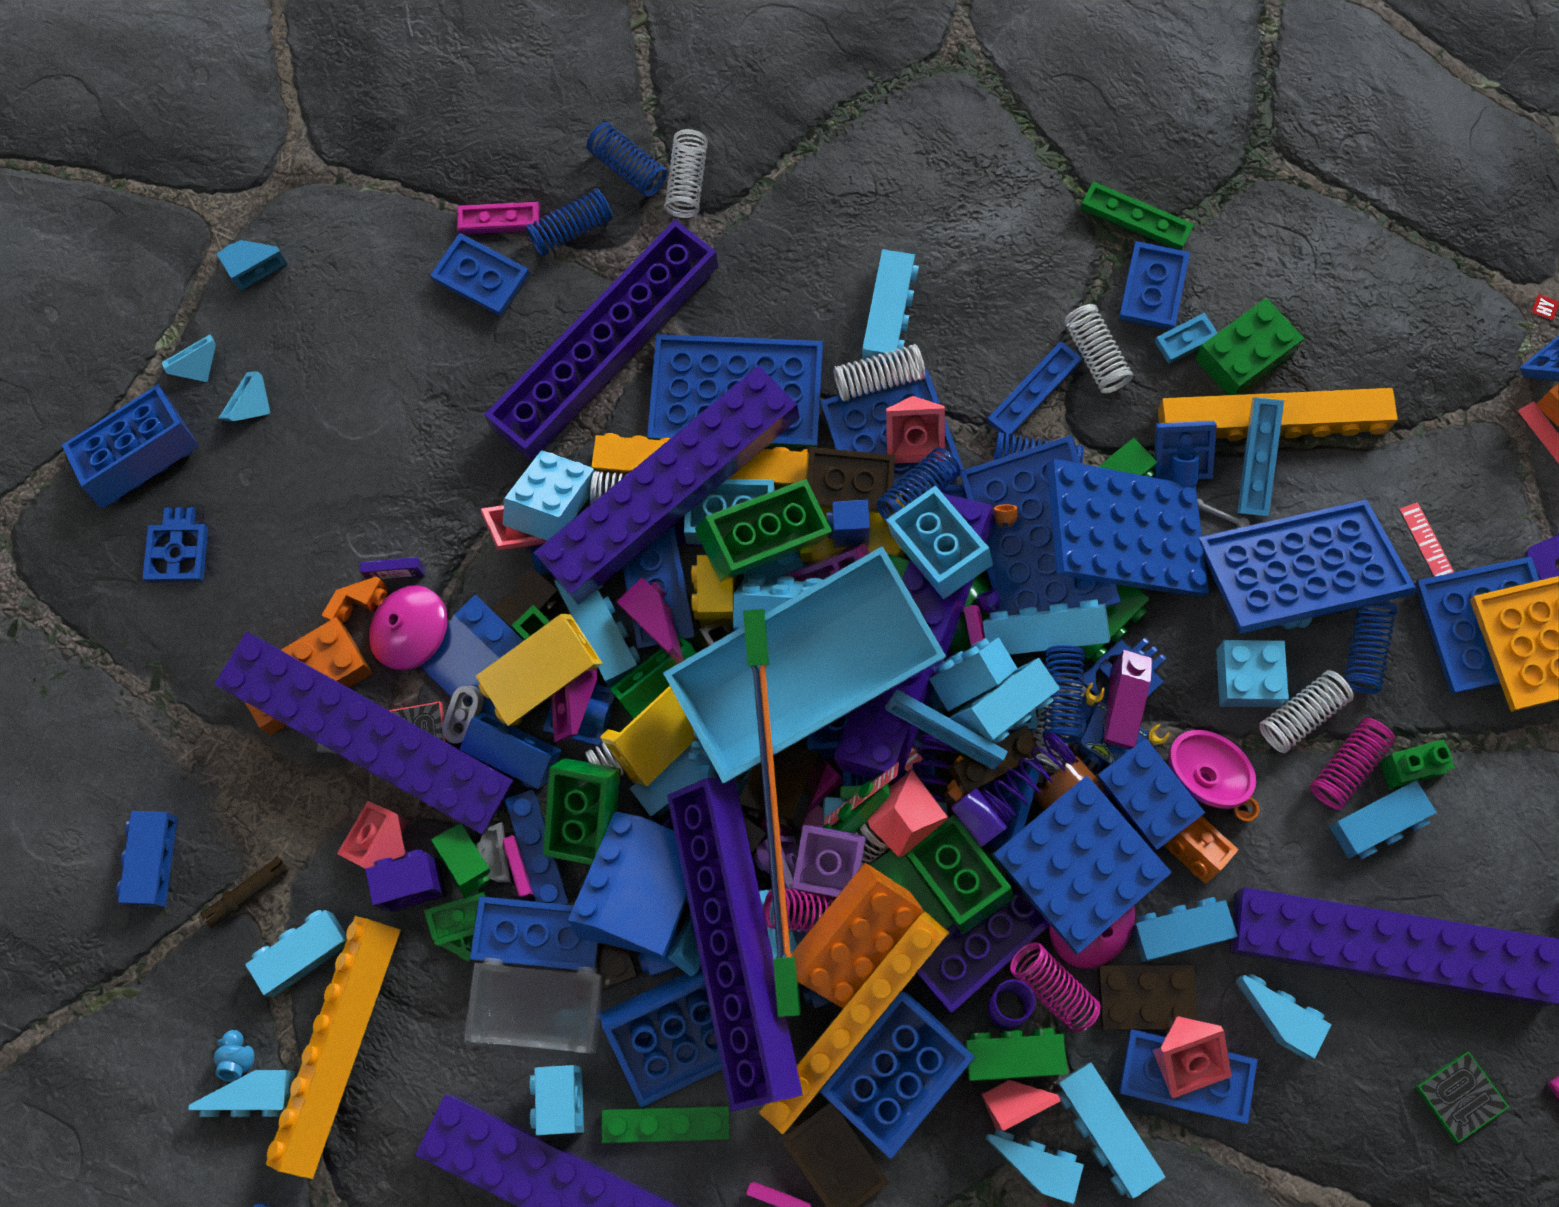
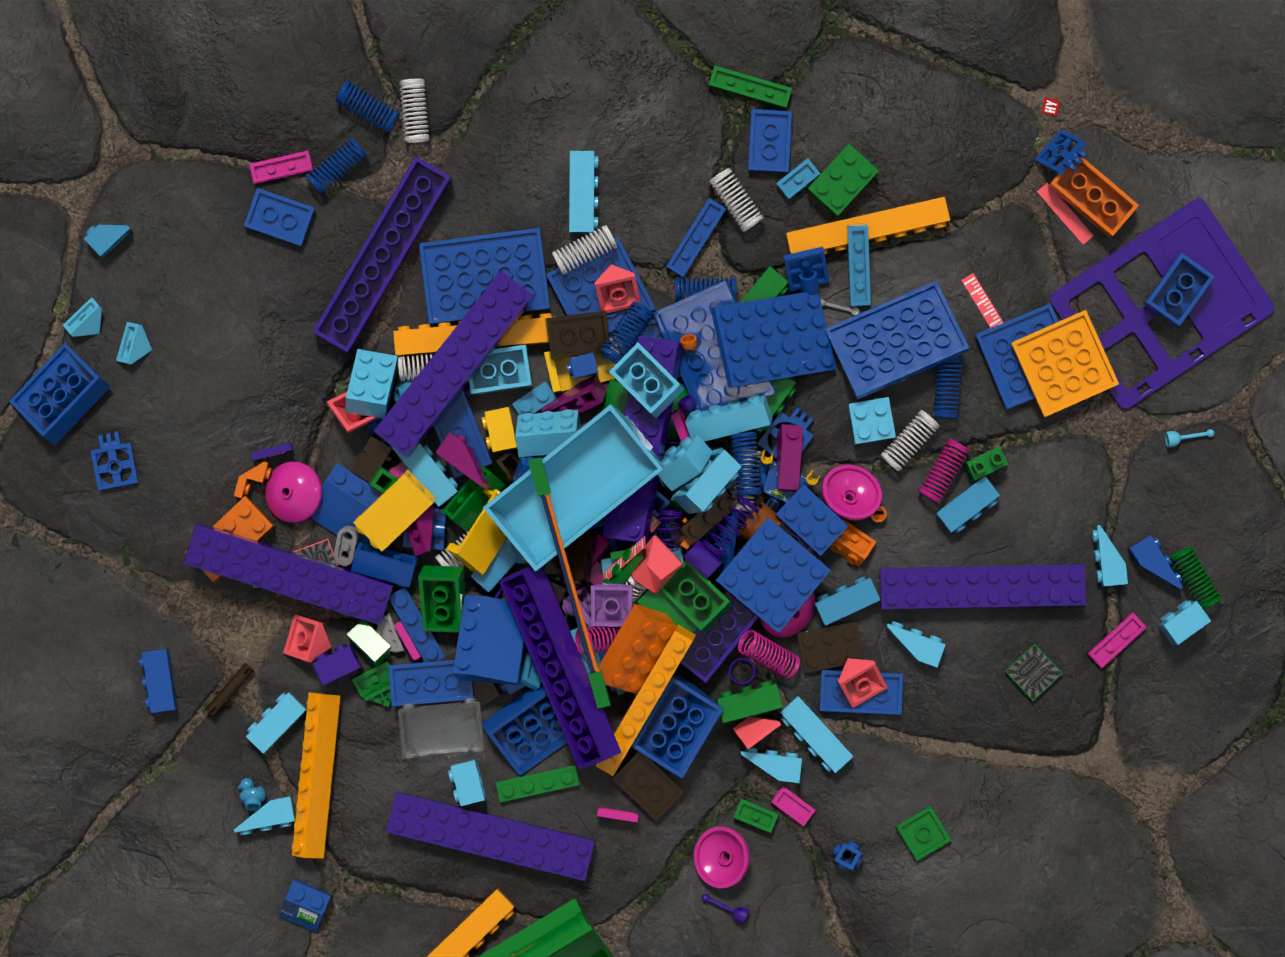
camera: 15 degrees left, 15 degrees up
green brick [695,479,832,582] -> none
dark azure tile [884,689,1008,769] -> none

